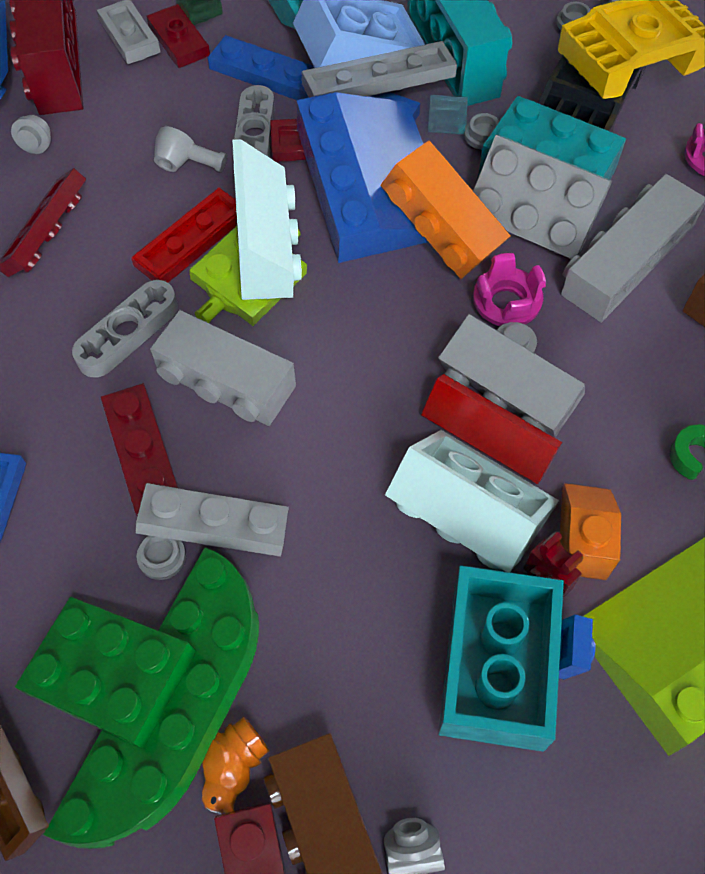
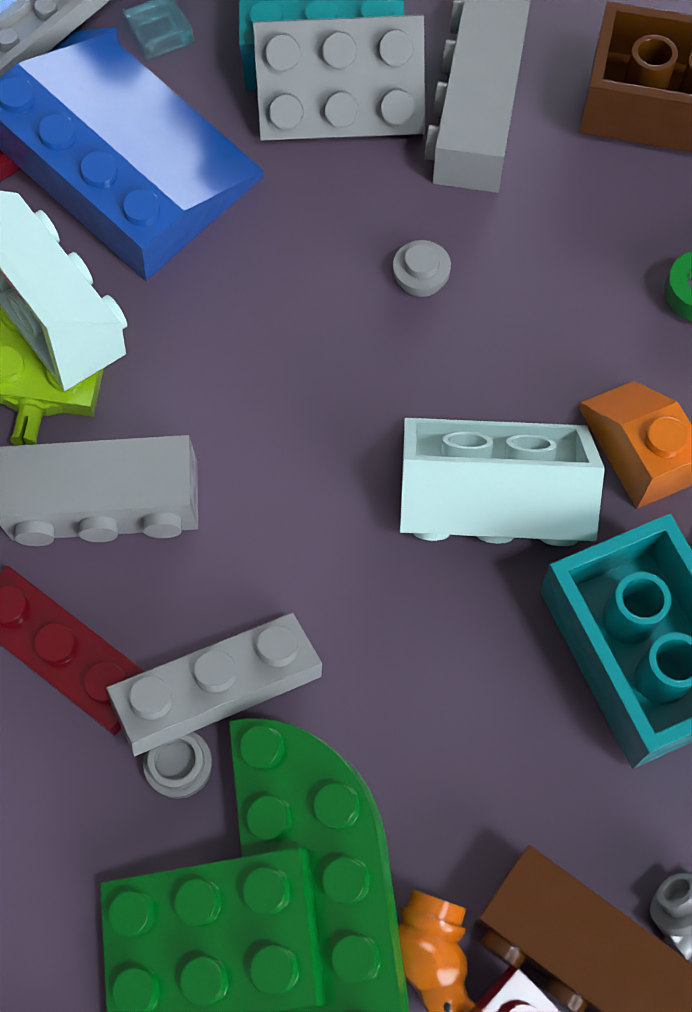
camera: 30 degrees left, 5 degrees up
orange brick [380,140,511,279] -> none
red tile [421,374,563,484] -> none
light grey brick [439,314,585,438] -> none
light grey plate [464,113,500,150] -> none
dark pink piece [473,253,546,326] -> none
dark red plate [523,532,583,598] -> none

